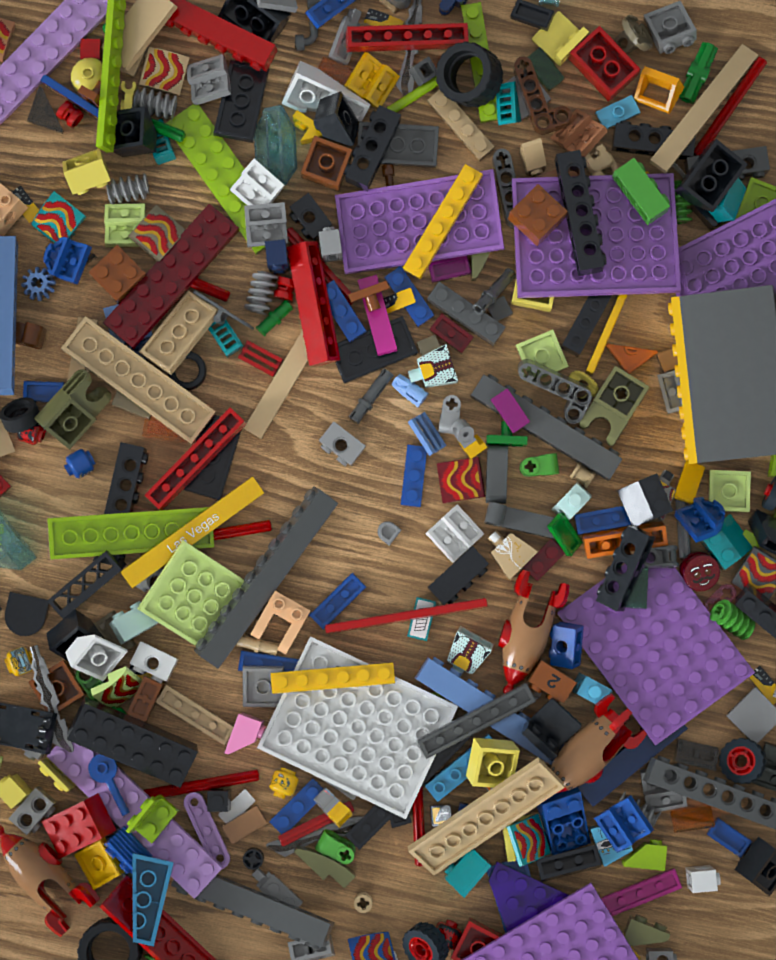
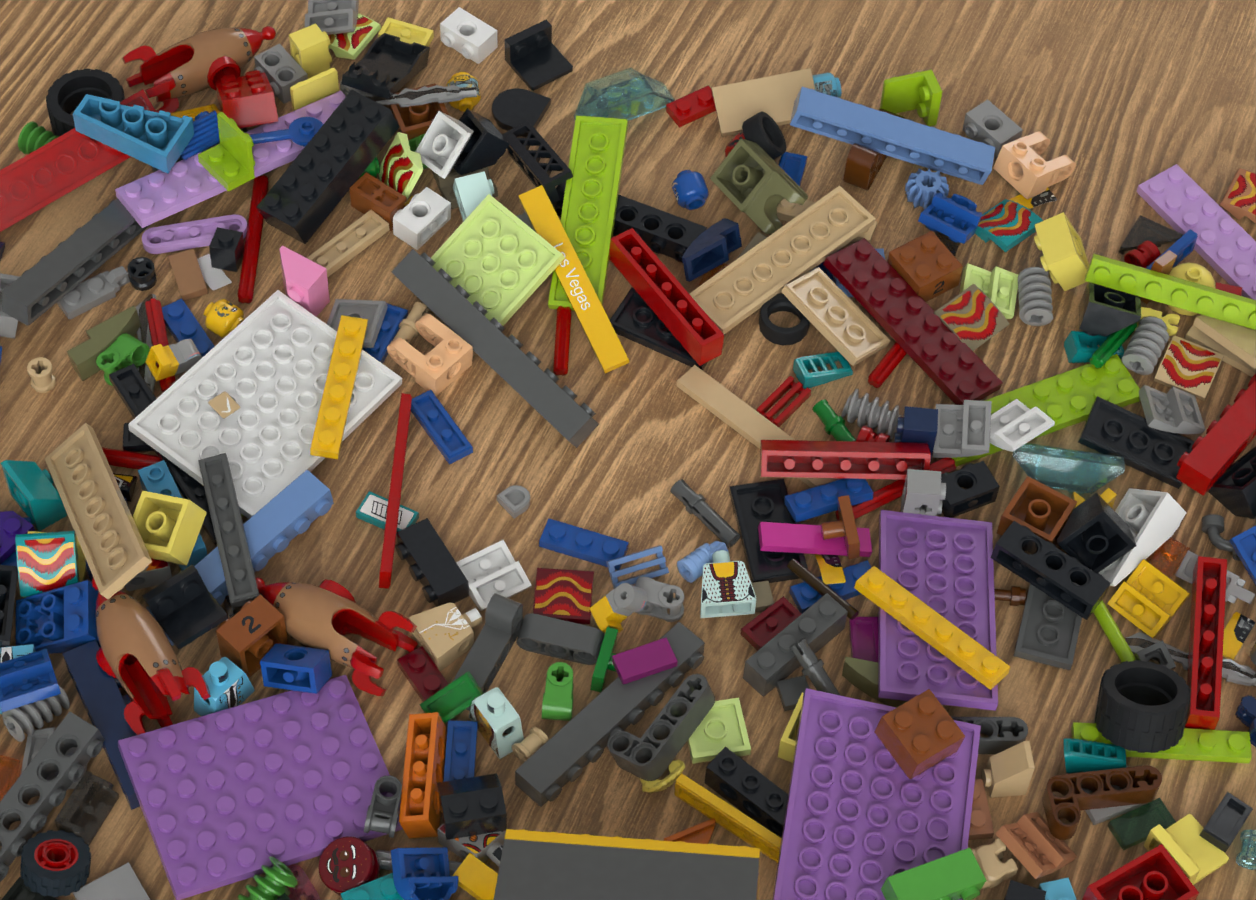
camera: 95 degrees right, 30 degrees down
dark grey shield [193,290,254,330] -> none
light grey brick [319,421,366,467] -> none
tan plate [427,90,495,161] -> none
torso [447,626,494,677] -> none
black brick [554,150,607,276] -> none
olive brick [579,366,650,447] -> none
black brick [596,526,656,611] -> none
clear green tile [626,568,648,609] -> none
none -> tan sticker [208,391,240,418]
none -> dark blue slope [682,218,742,282]
none -> dark brown bar [787,559,859,620]

